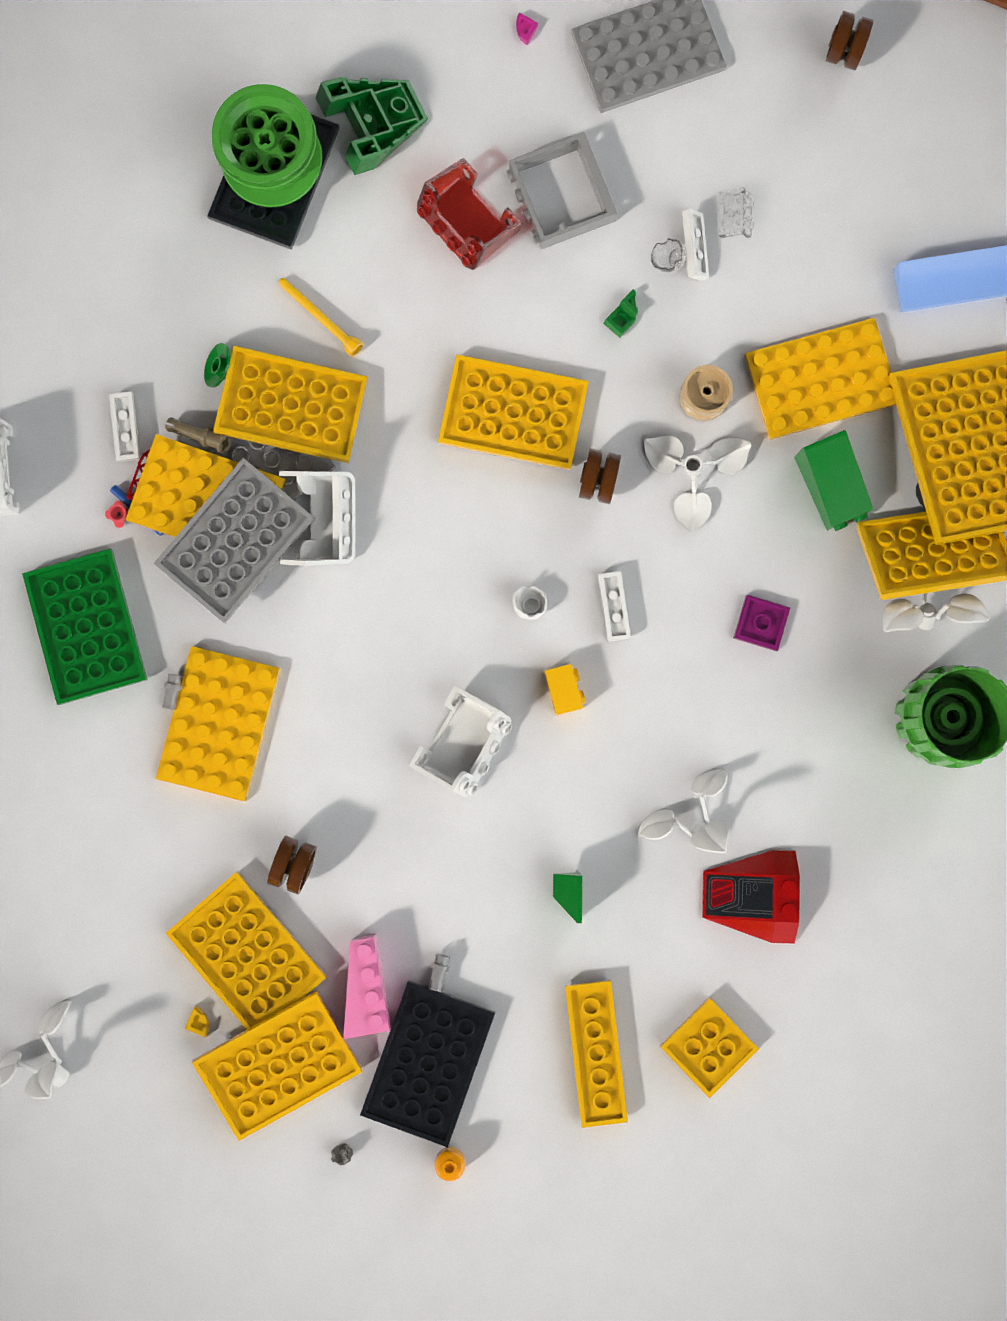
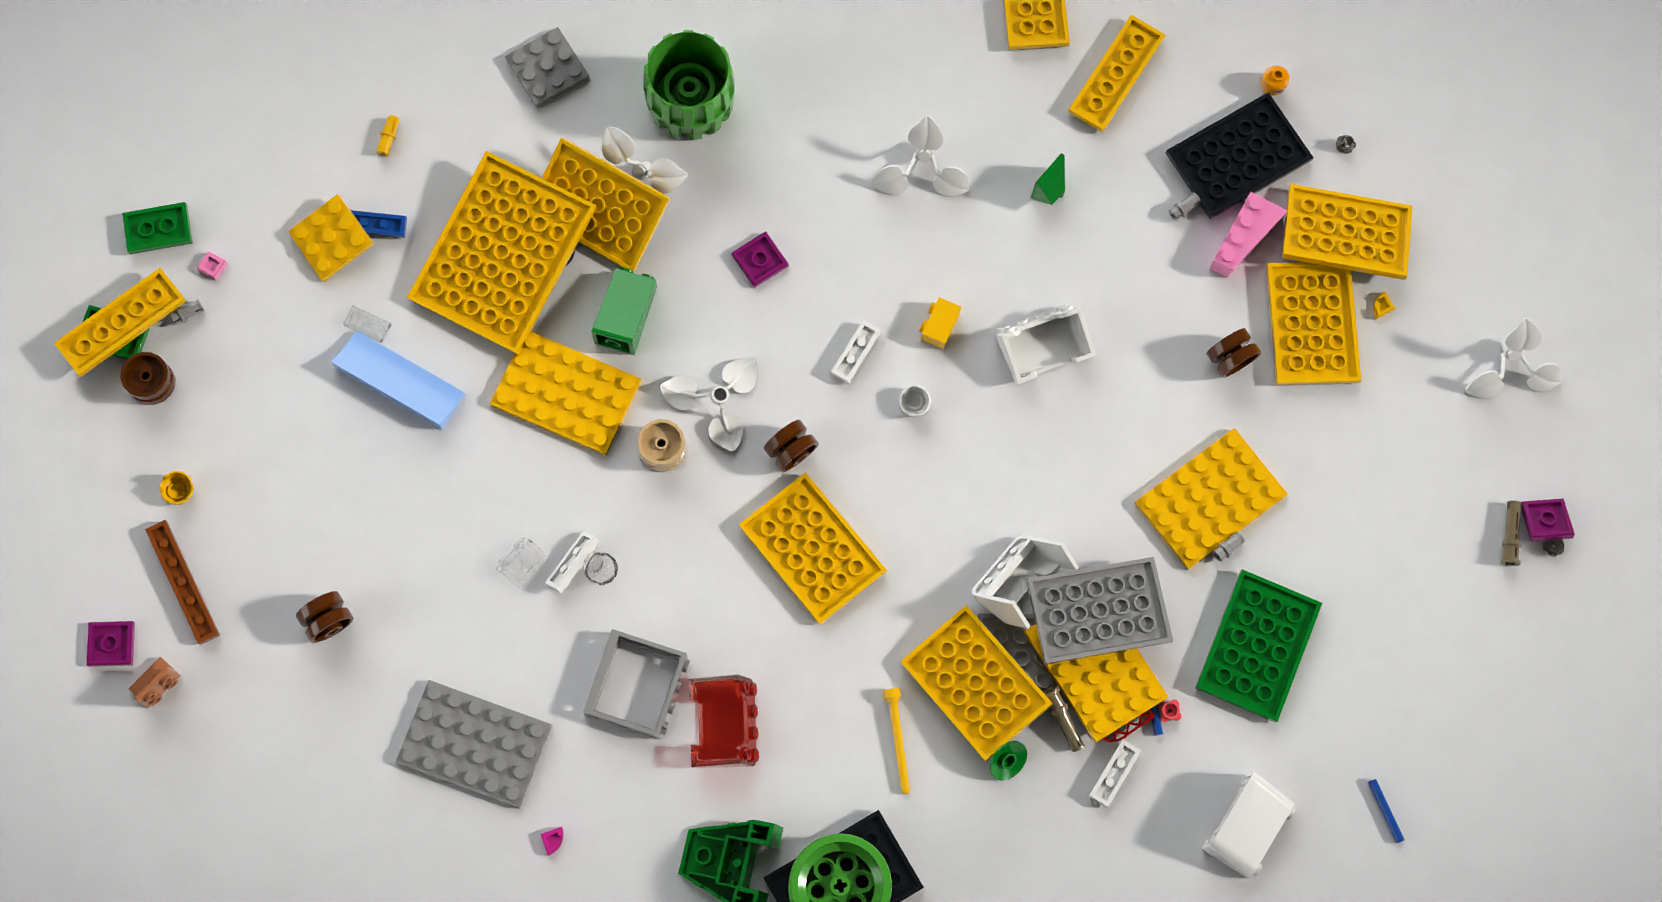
camera: 145 degrees left, 10 degrees down
green slope [603,289,638,338] -> none
red wedge [702,850,800,944] -> none

